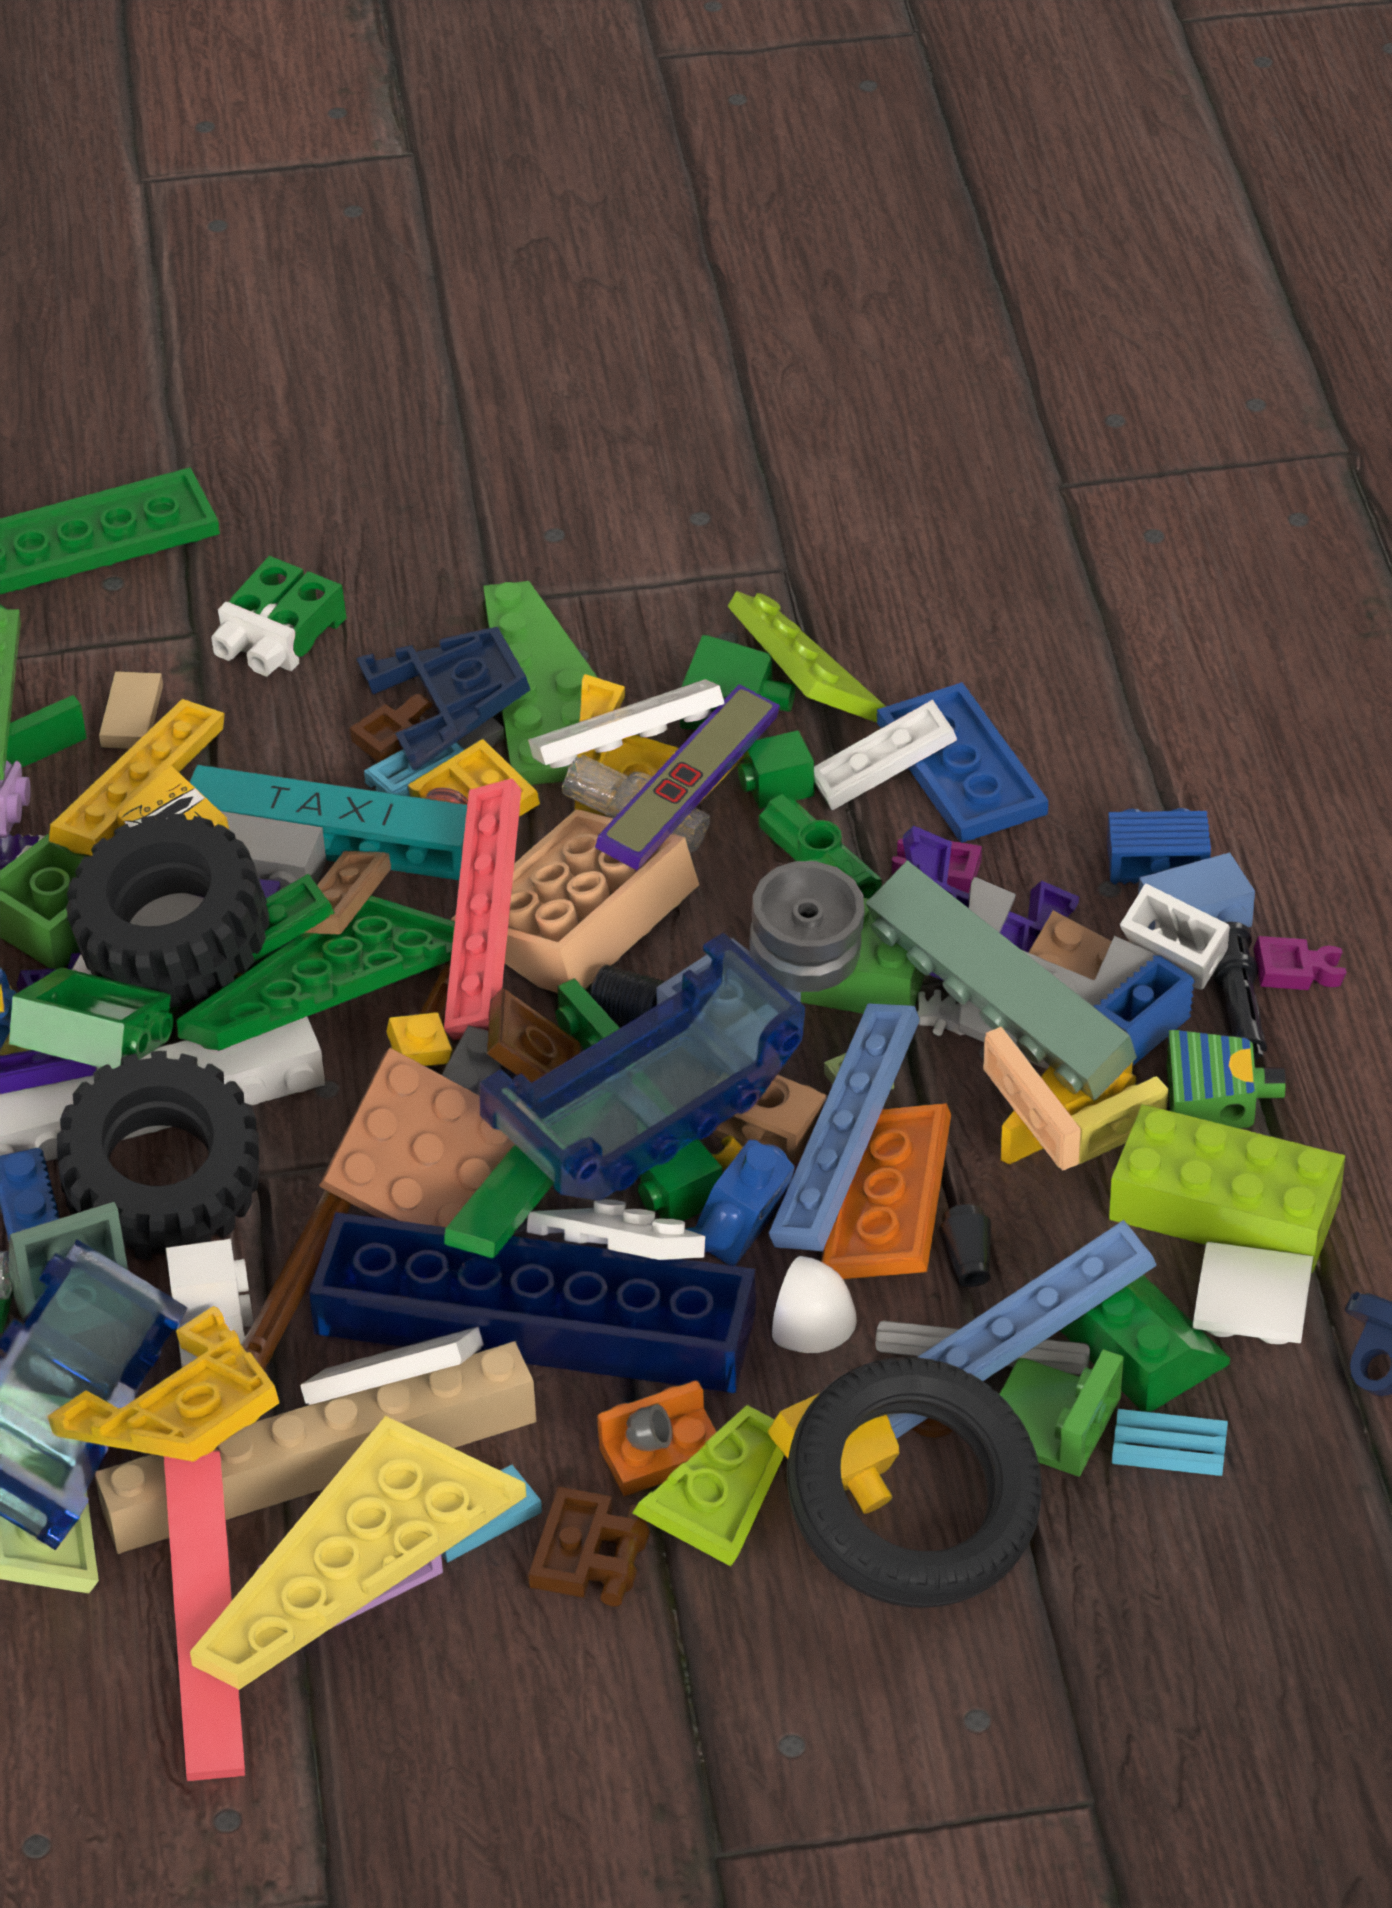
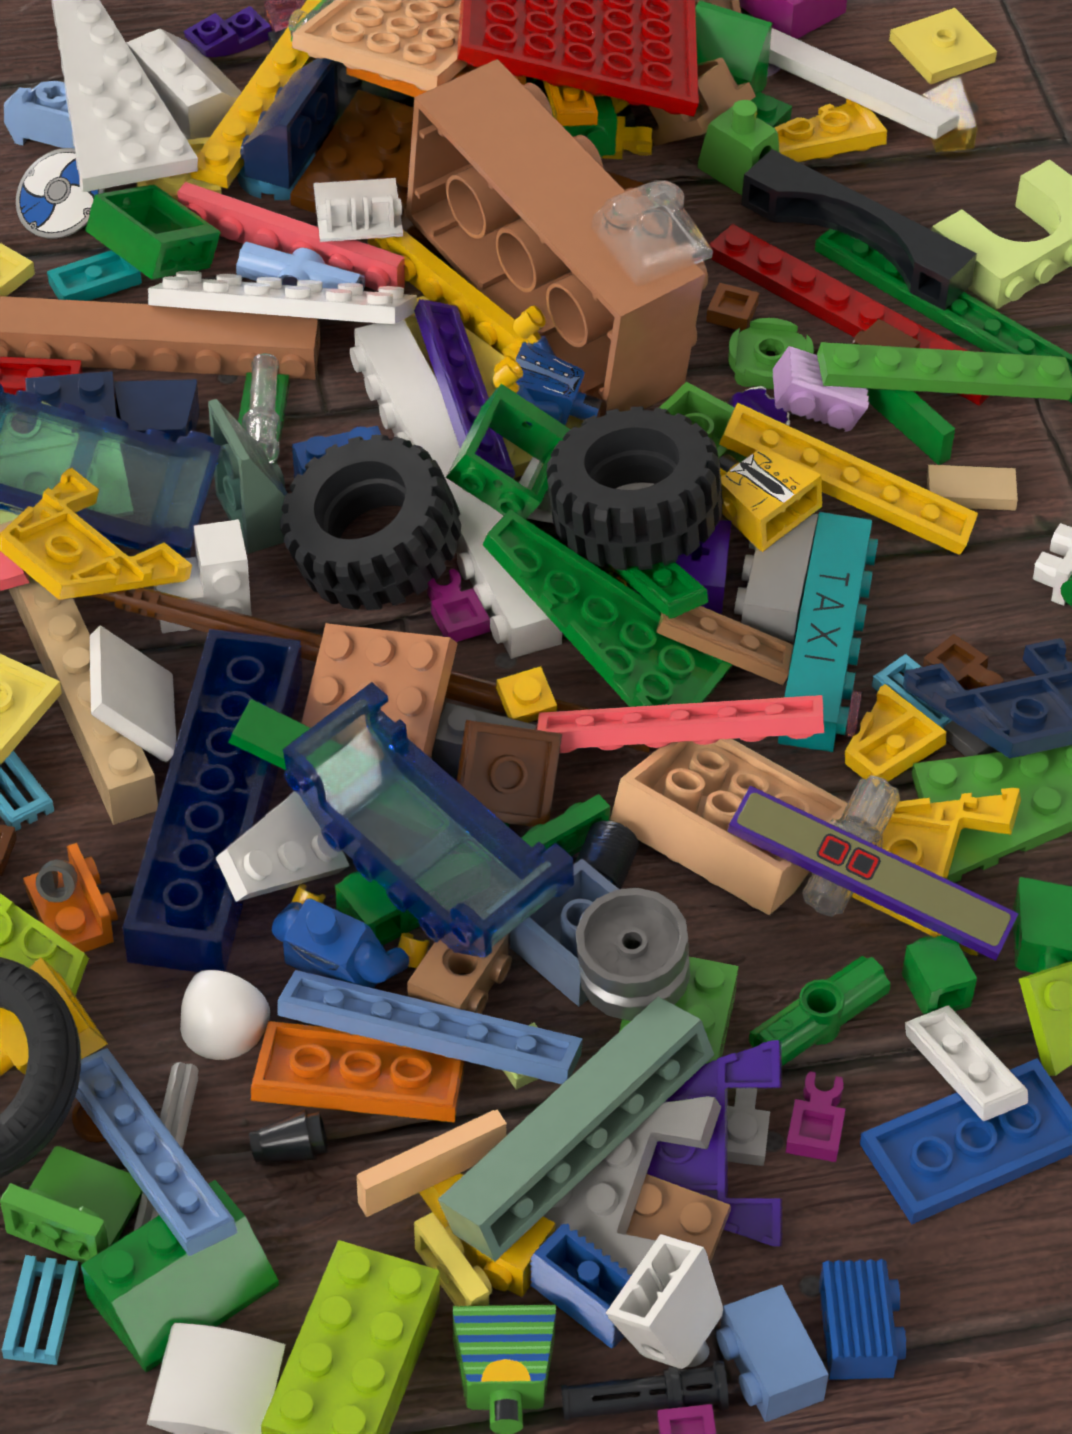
camera: 85 degrees right, 5 degrees up
white plate [528,679,724,768] -> none
none -> magenta plate [427,569,490,642]

